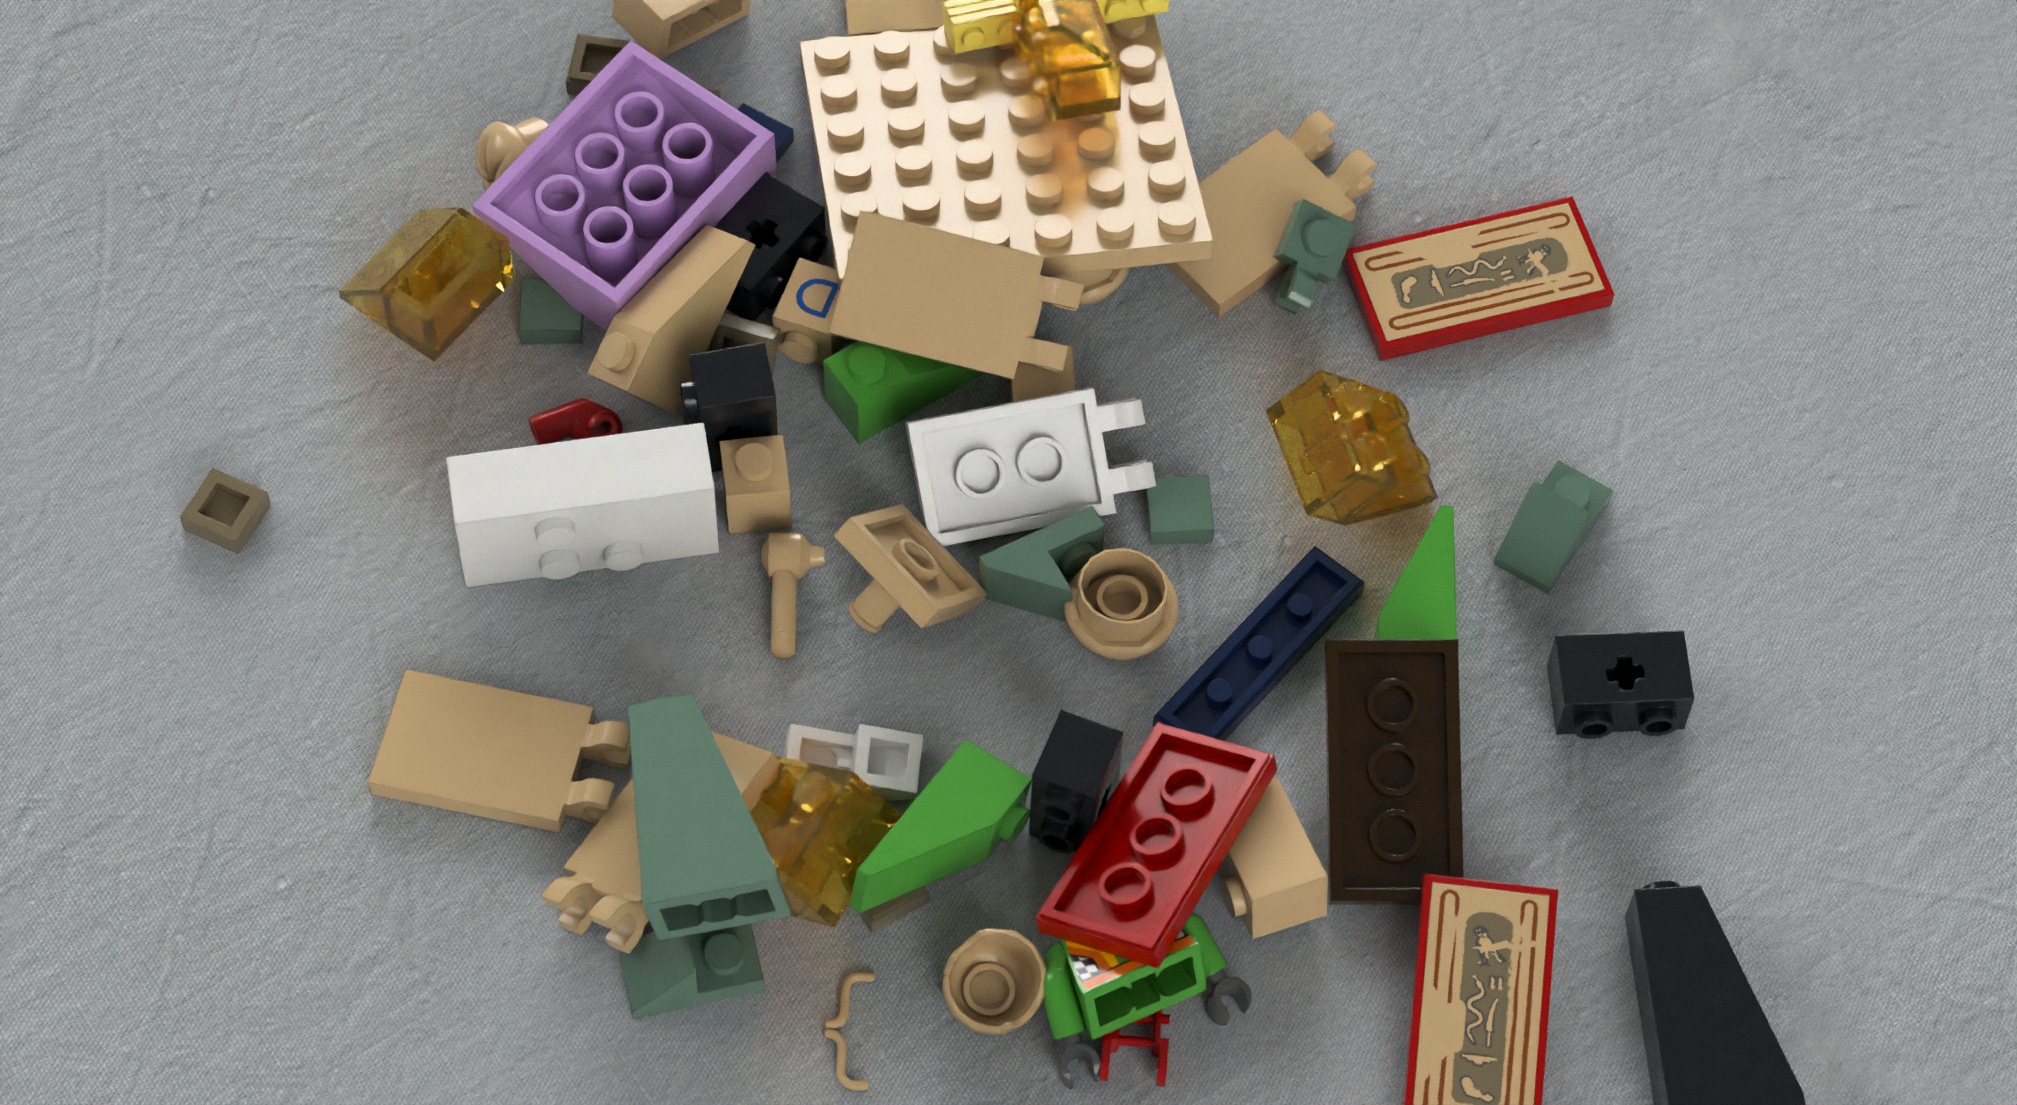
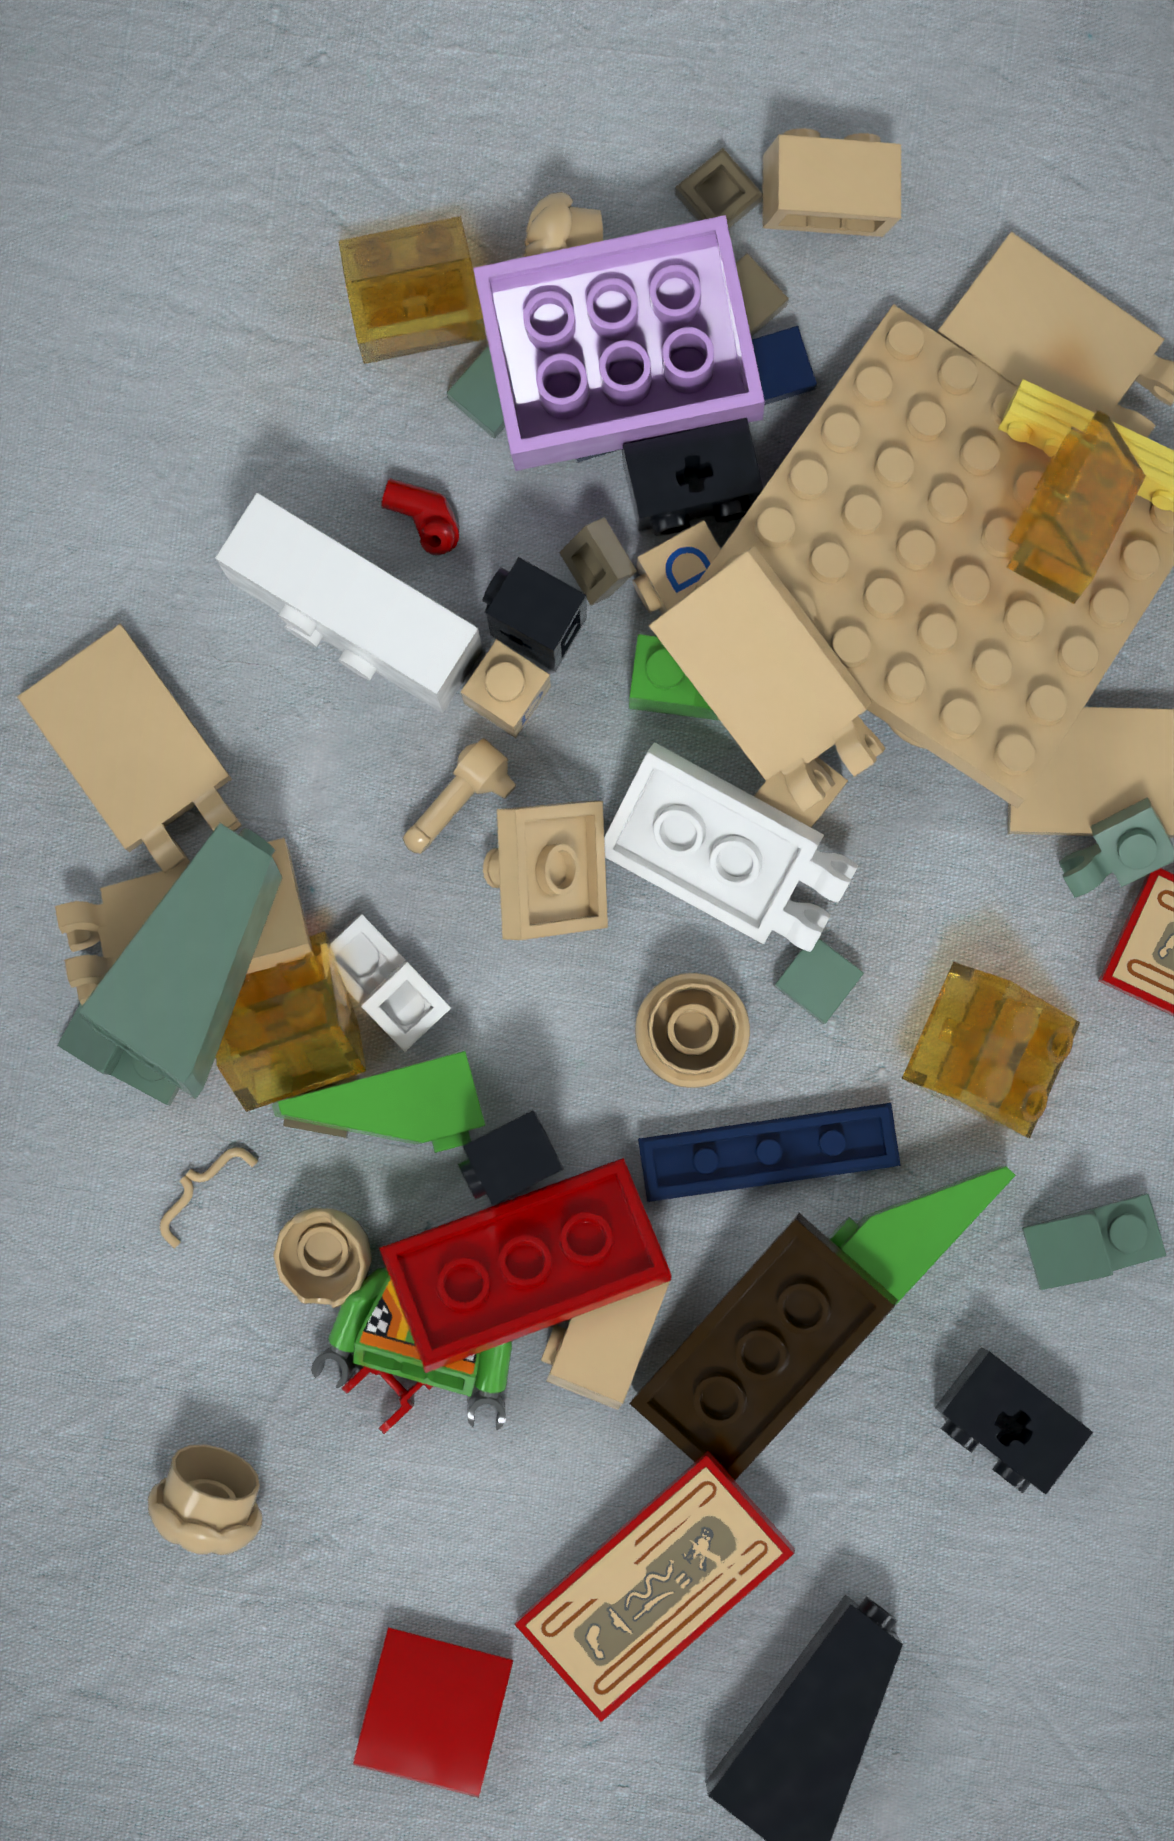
camera: 45 degrees right, 25 degrees up
dark tan tile [180,468,271,554] -> none
tan slope [587,225,755,415] -> none
sand green slope [979,506,1105,621] -> none

